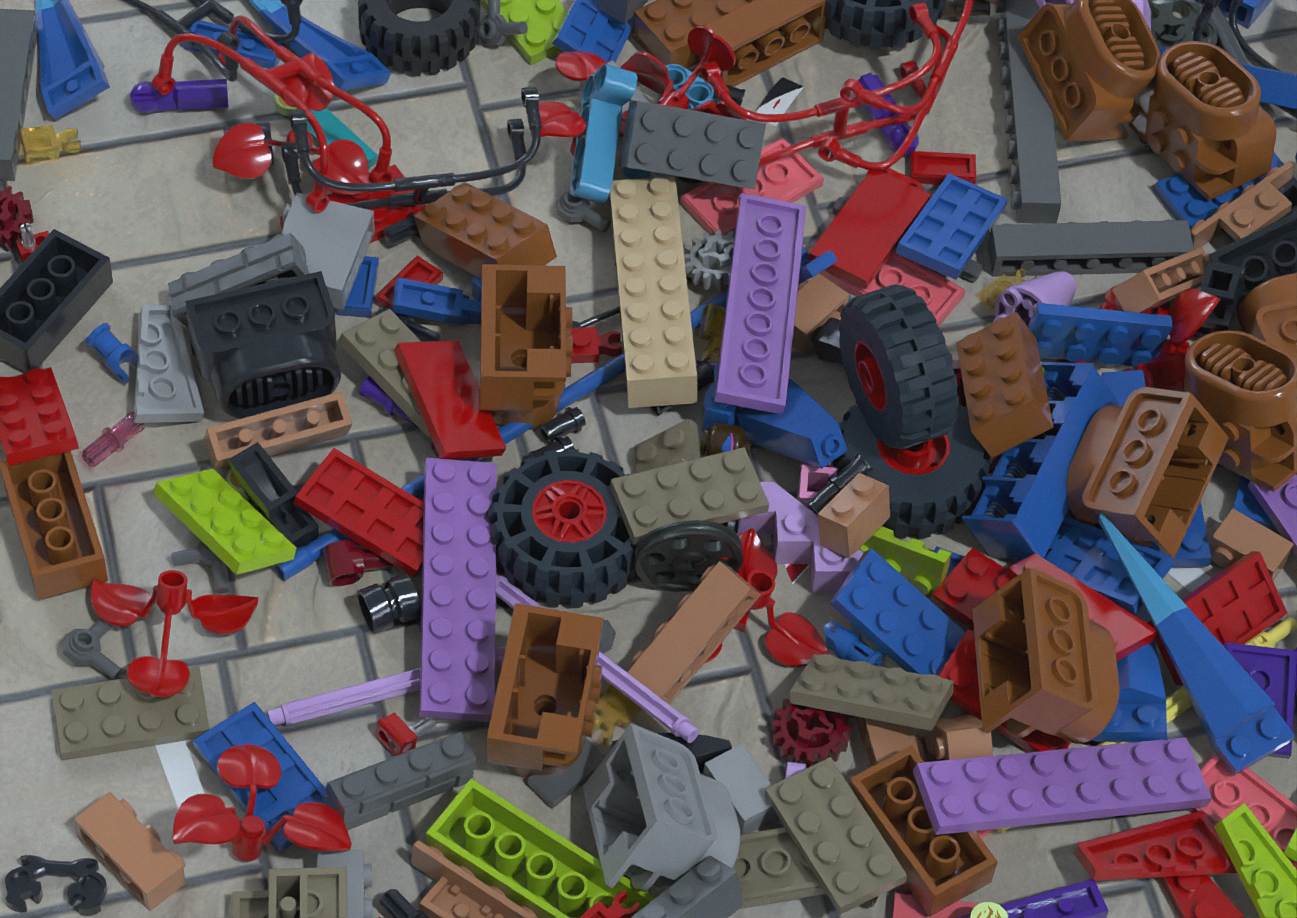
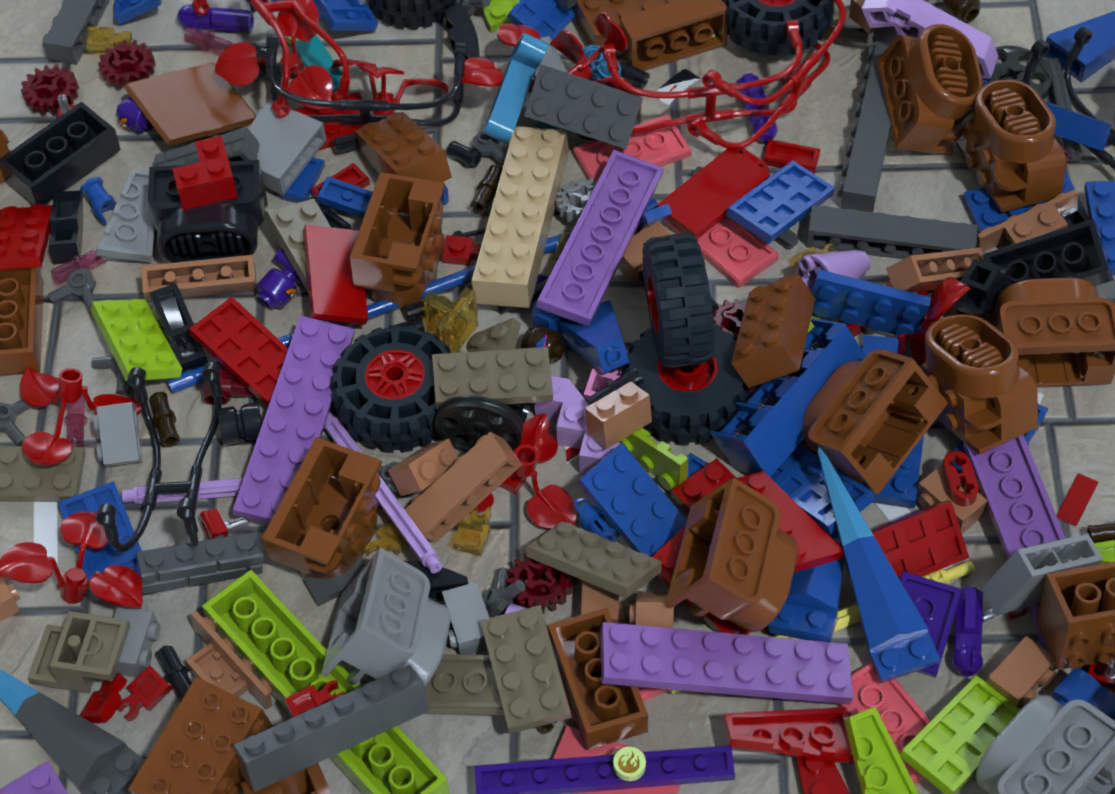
camera: 20 degrees right, 0 degrees up
none -> dark grey piece [48,268,97,314]
none -> black slope [49,190,83,263]
none -> clear pink axle [64,395,87,447]
none -> light grey brick [93,402,143,467]
none -> black bar [96,362,222,552]
none -> dark red gear [98,40,156,89]
none -> dark purple head [116,97,154,134]
none -> dark orange piece [124,62,256,146]
none -> dark brown pin [150,392,180,447]
none -> red brick [172,135,238,210]
none -> clear pink axle [184,26,232,54]
none -> dark purple head [256,268,297,310]
none -> red plant [331,59,449,115]
none -> nougat brick [388,438,458,496]
none -> clear yellow bracket [424,287,479,353]
none -> black slope [442,2,480,60]
none -> black pin [446,140,482,167]
none -> clear yellow plate [452,505,492,556]
none -> dark brown pin [470,164,503,214]
none -> dark grey piece [483,567,525,617]
none -> red beam [942,451,979,506]

